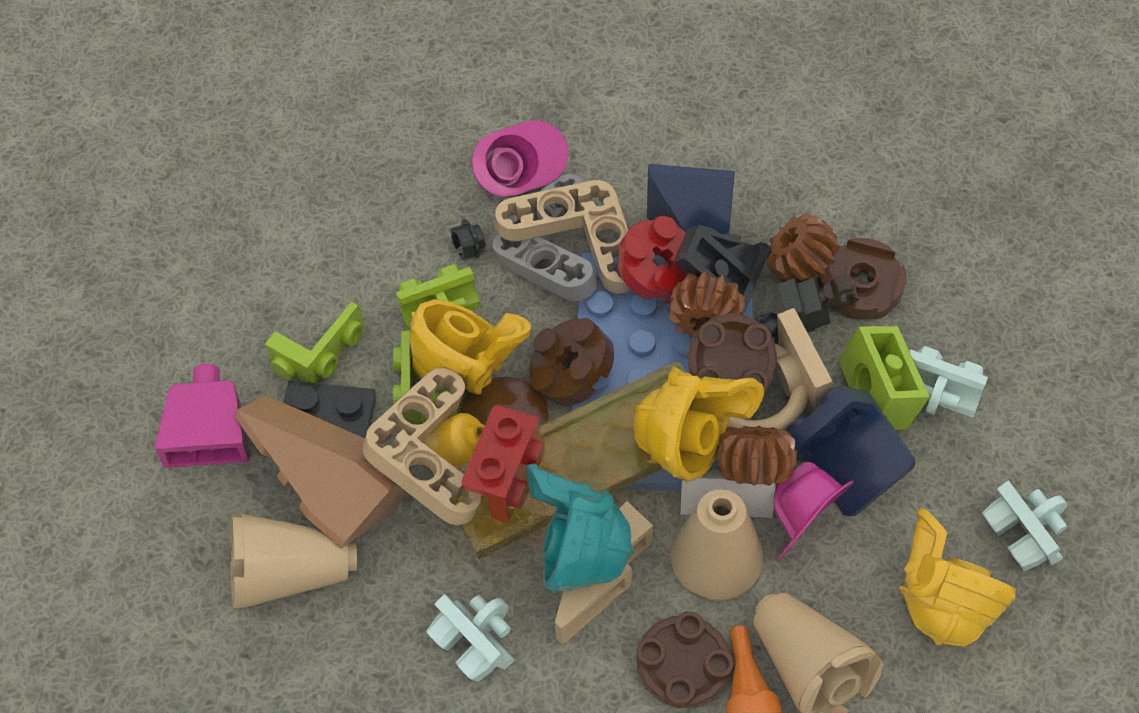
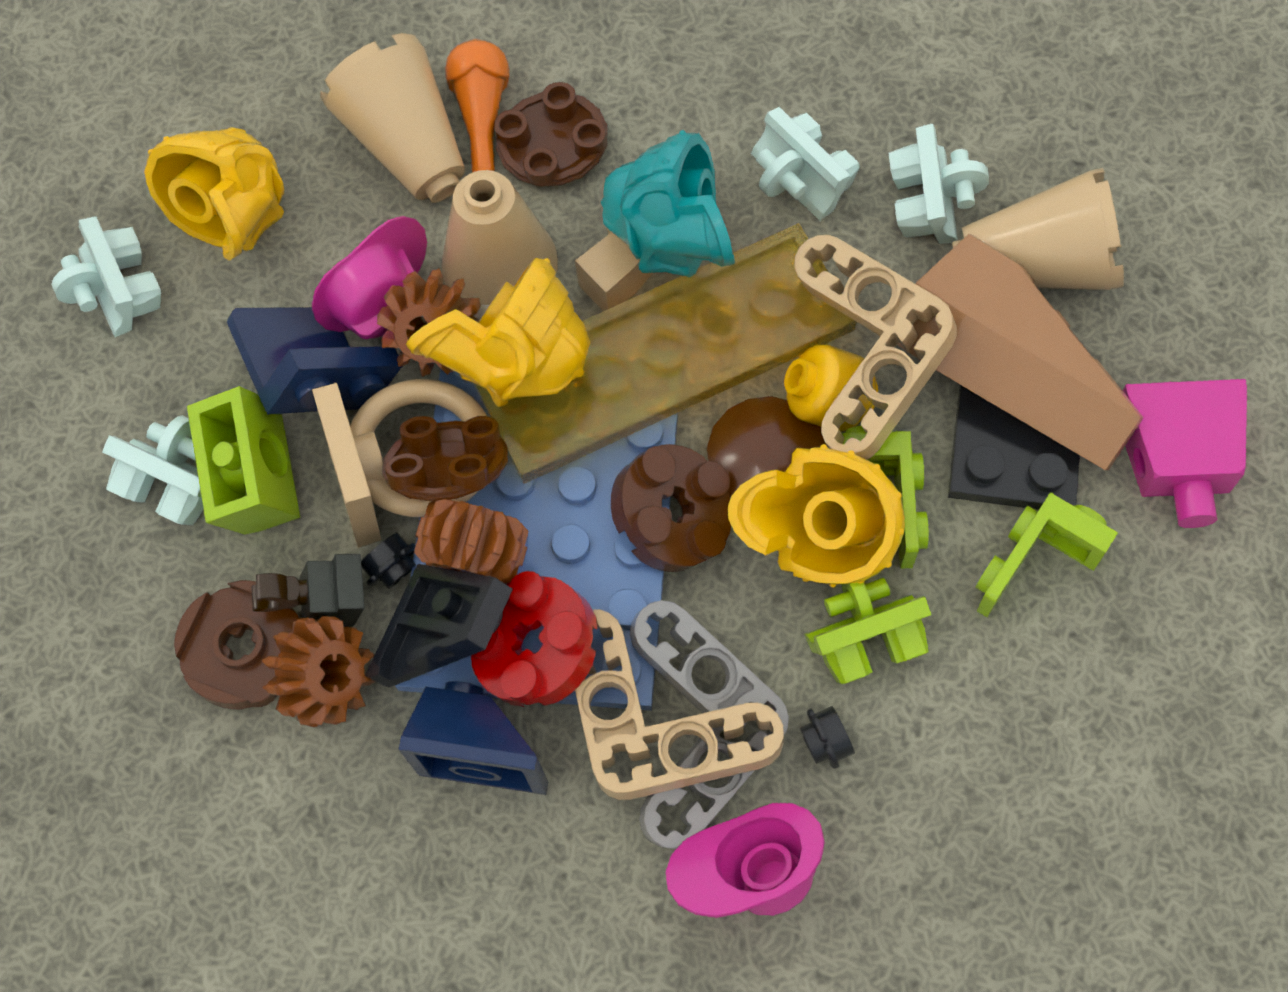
camera: 175 degrees left, 10 degrees up
red bracket [461,405,546,523] -> none
none -> light aqua hips [889,124,989,244]

